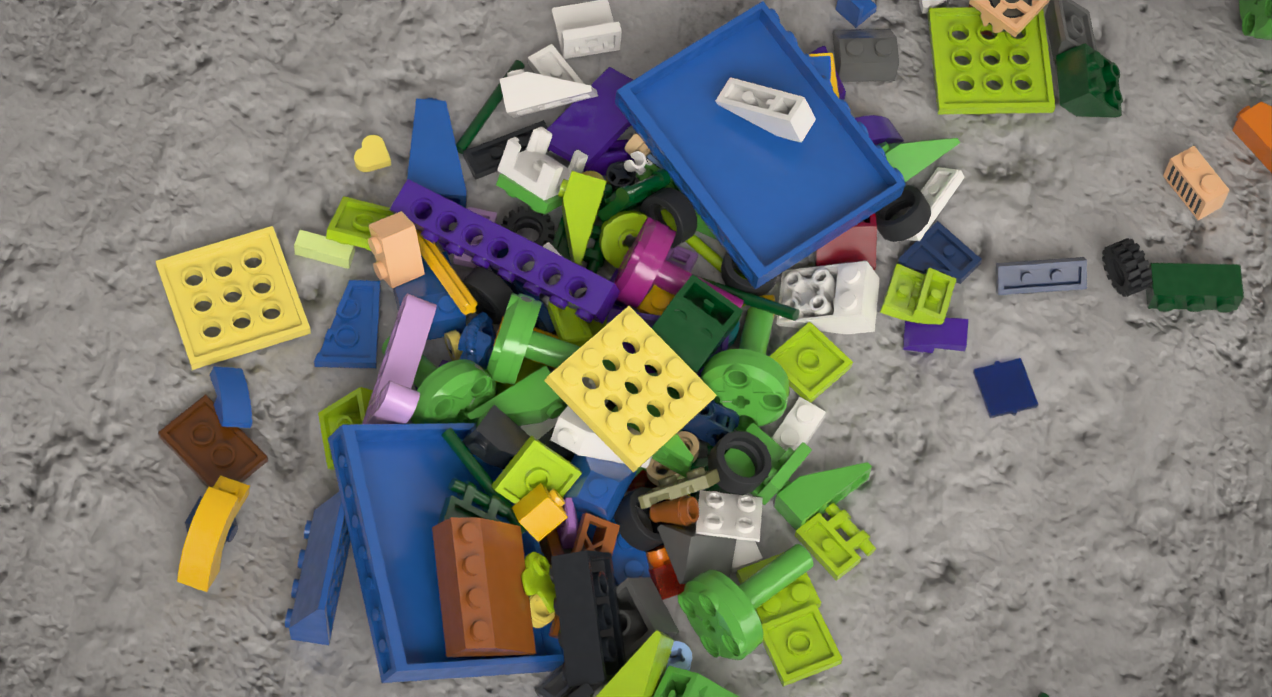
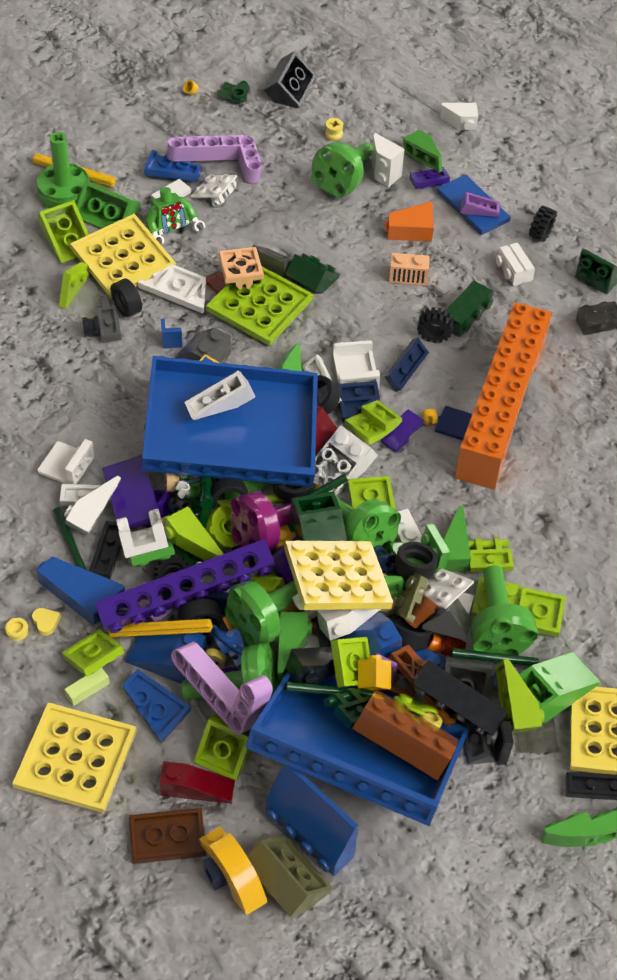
camera: 50 degrees left, 10 degrees down
blue slope [209,366,252,428] -> none
light nougat brick [368,211,425,288] -> none
none -> light yellow tile [5,618,29,641]
none -> dark red slope [159,761,235,804]
none -> olive slope [247,835,333,917]
none -> white panel [332,340,380,389]
none -> yellow hinge [421,409,438,426]
none -> dark green bar [450,648,539,666]
none -> orange arch [455,302,552,490]

